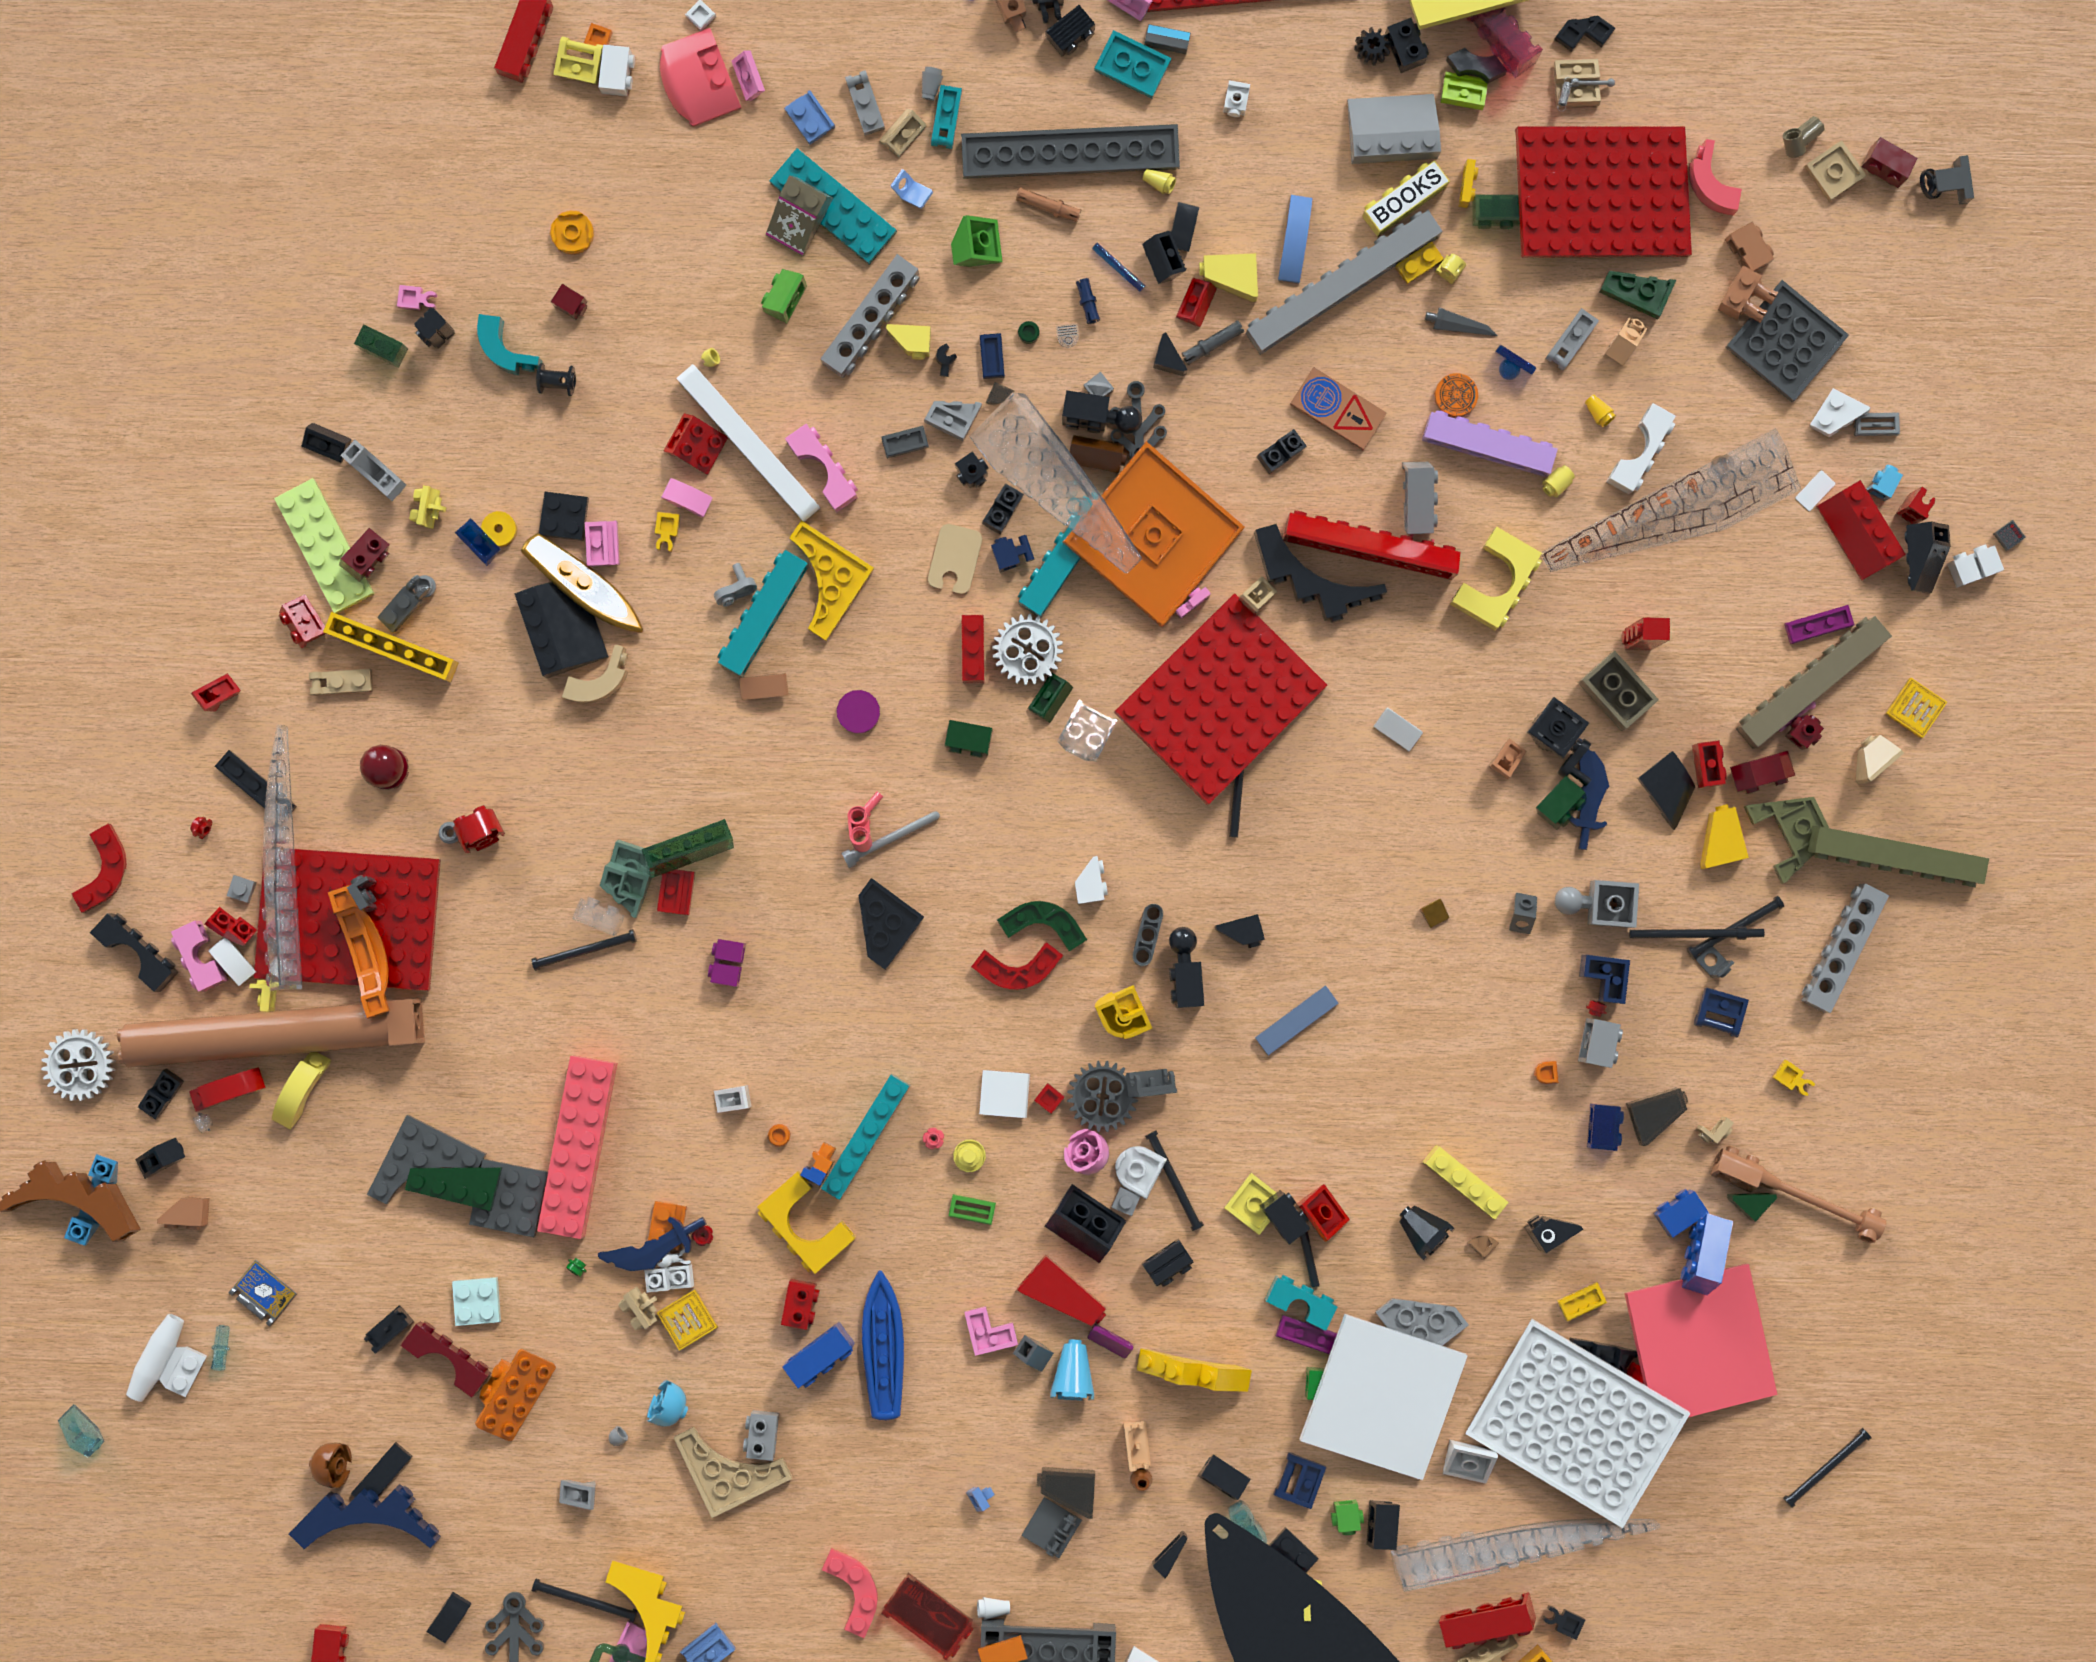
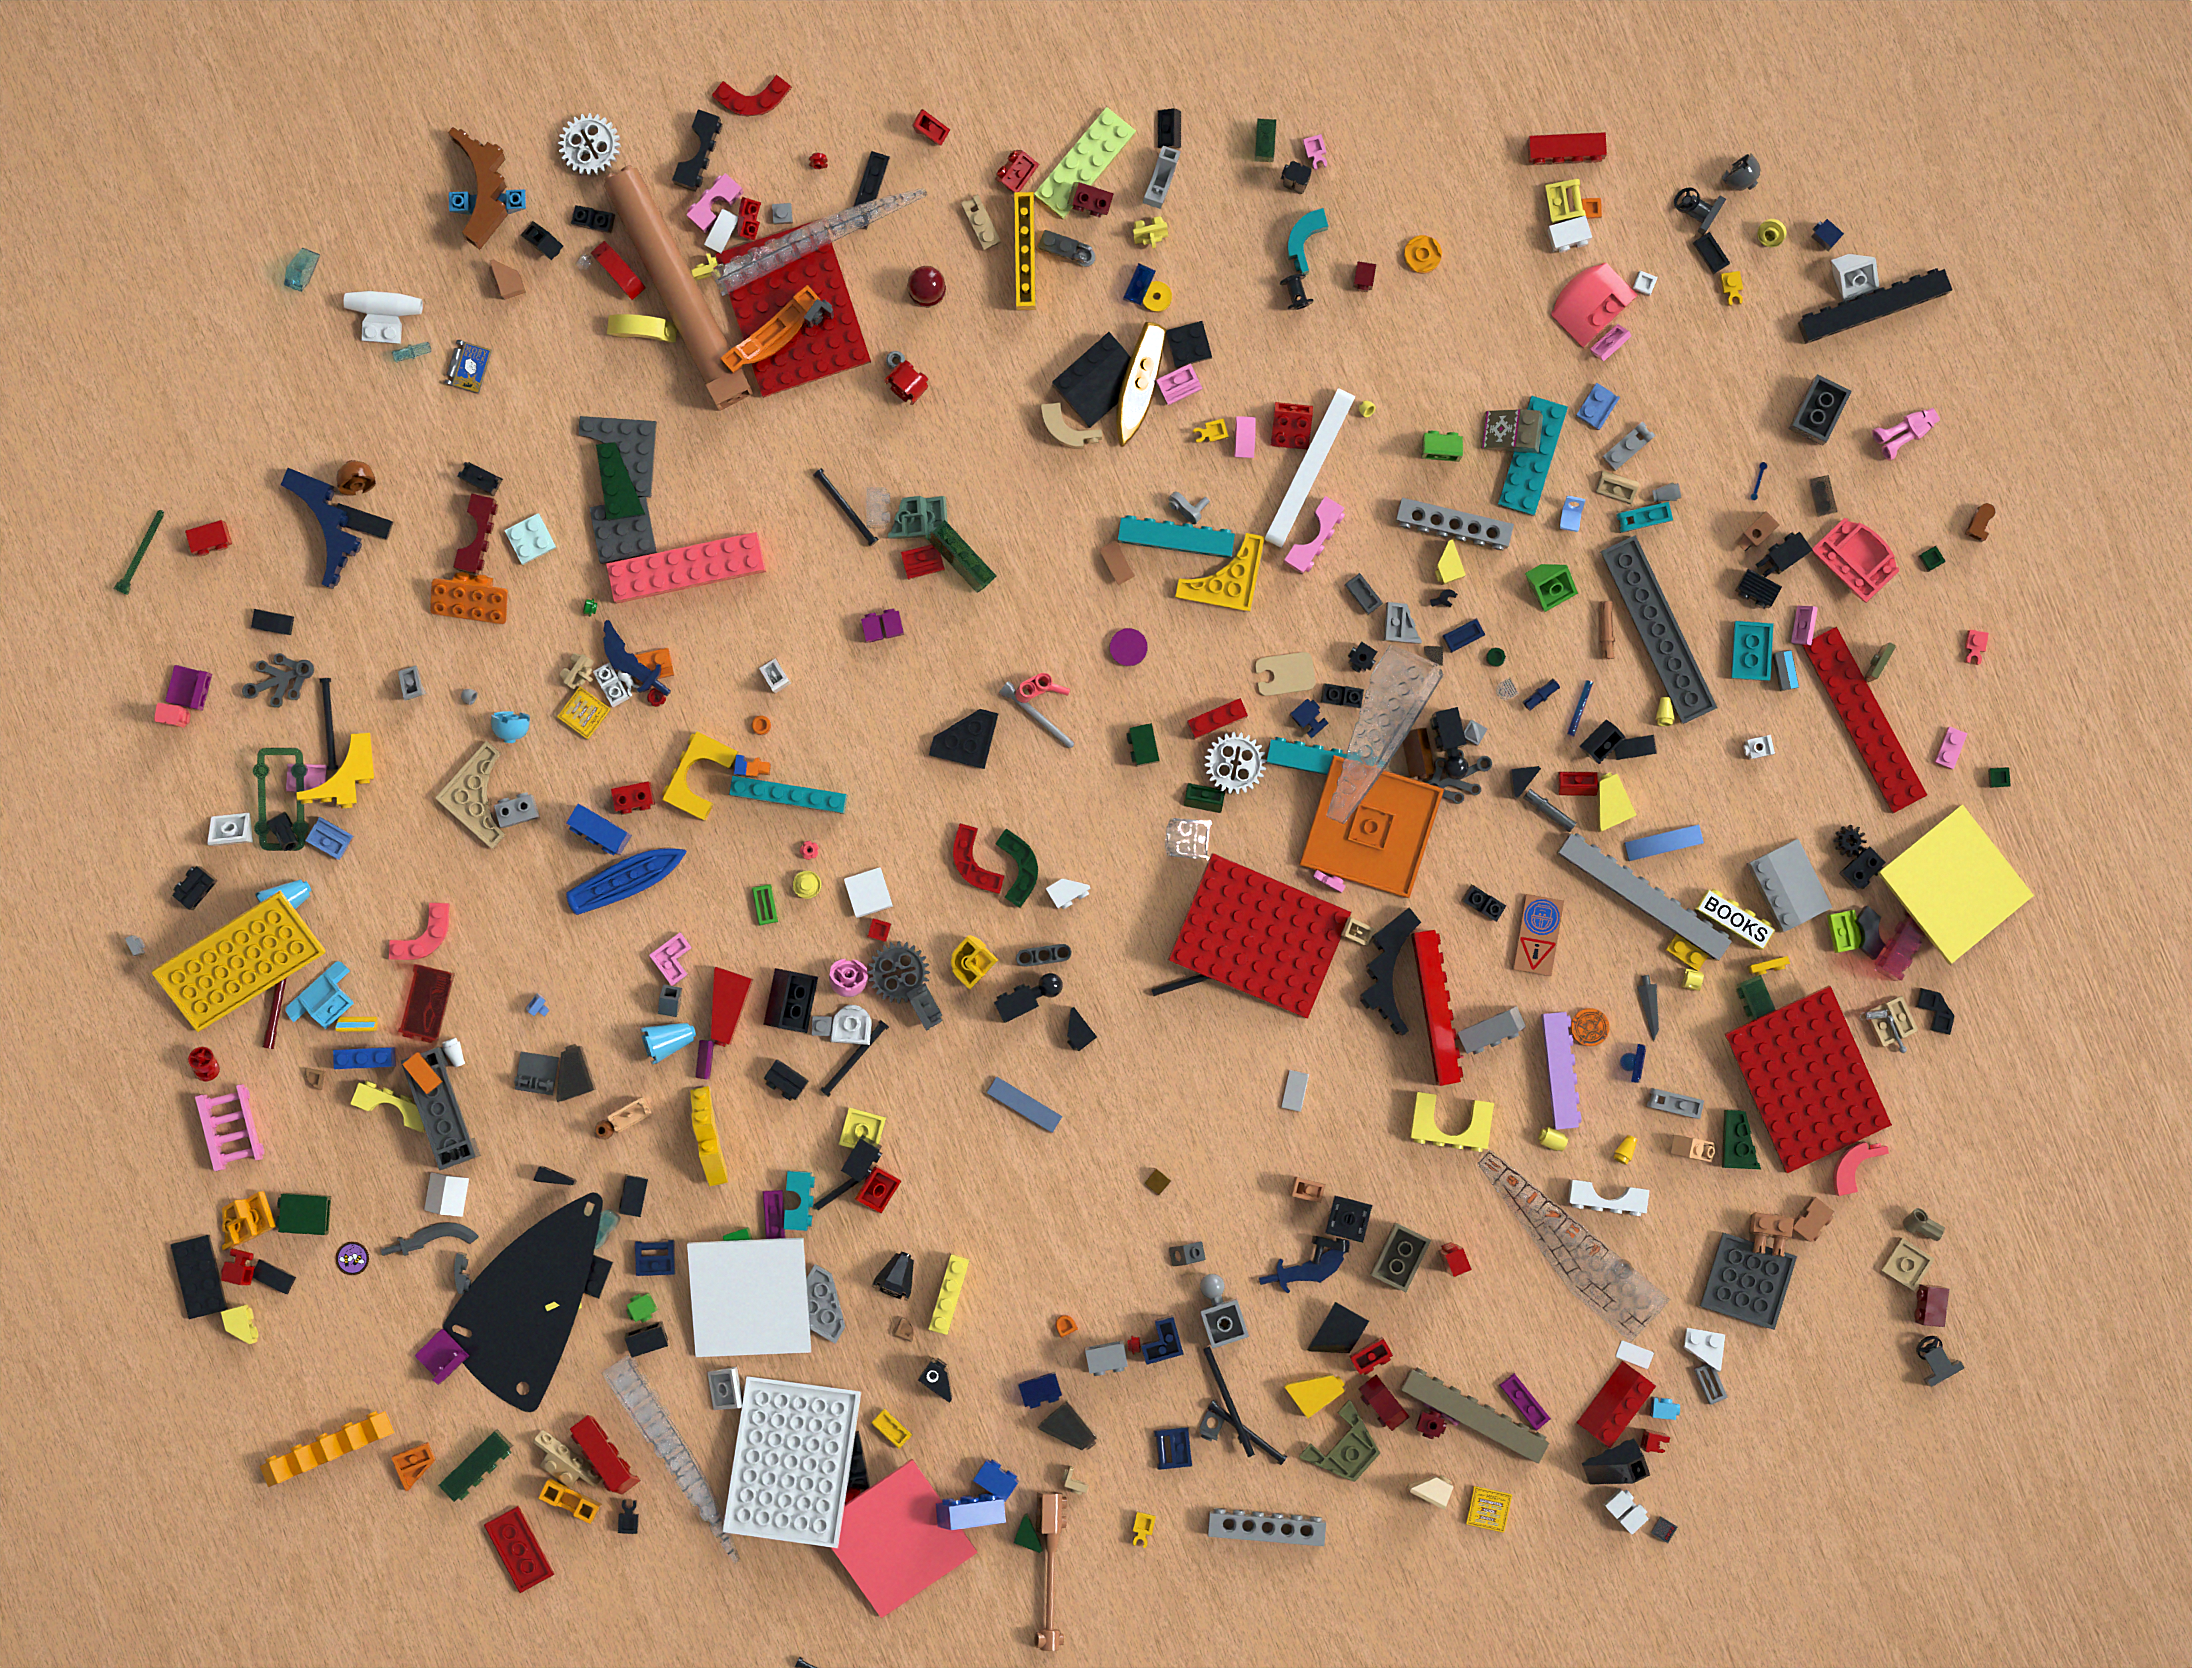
camera: 70 degrees right, 0 degrees up
dark green brick [1536,776,1587,830] -> none
olive brick [1808,826,1989,888] -> none

